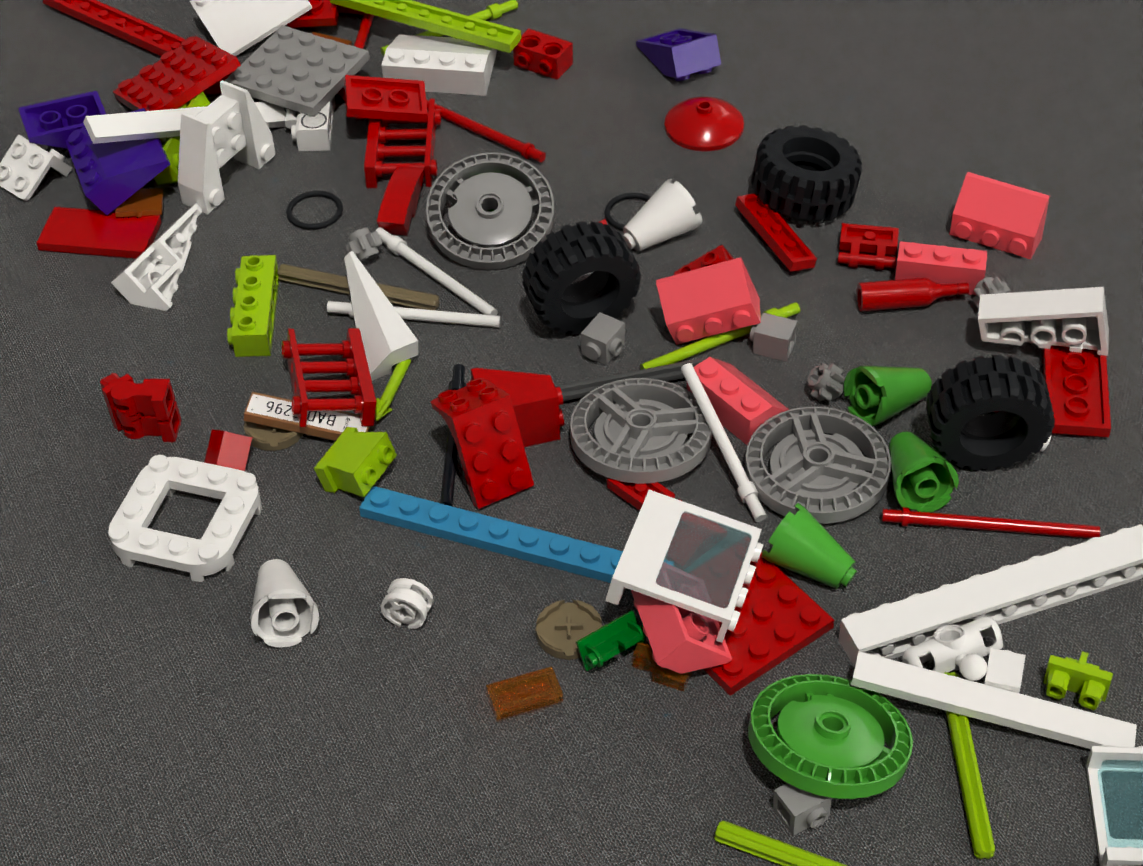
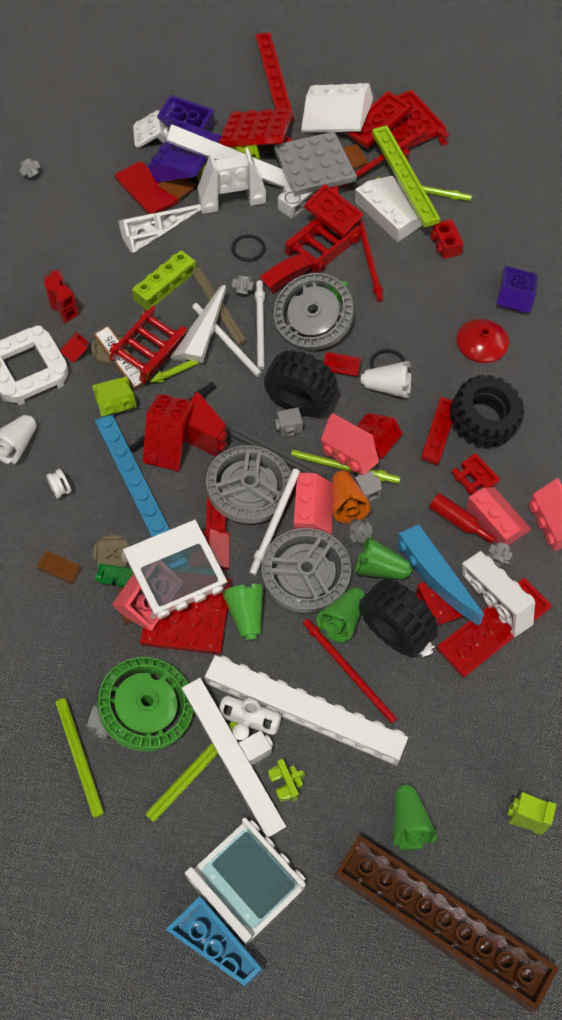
camera: 40 degrees right, 15 degrees up
none -> orange cone [332,471,370,524]
none -> dark azure slope [397,524,484,625]

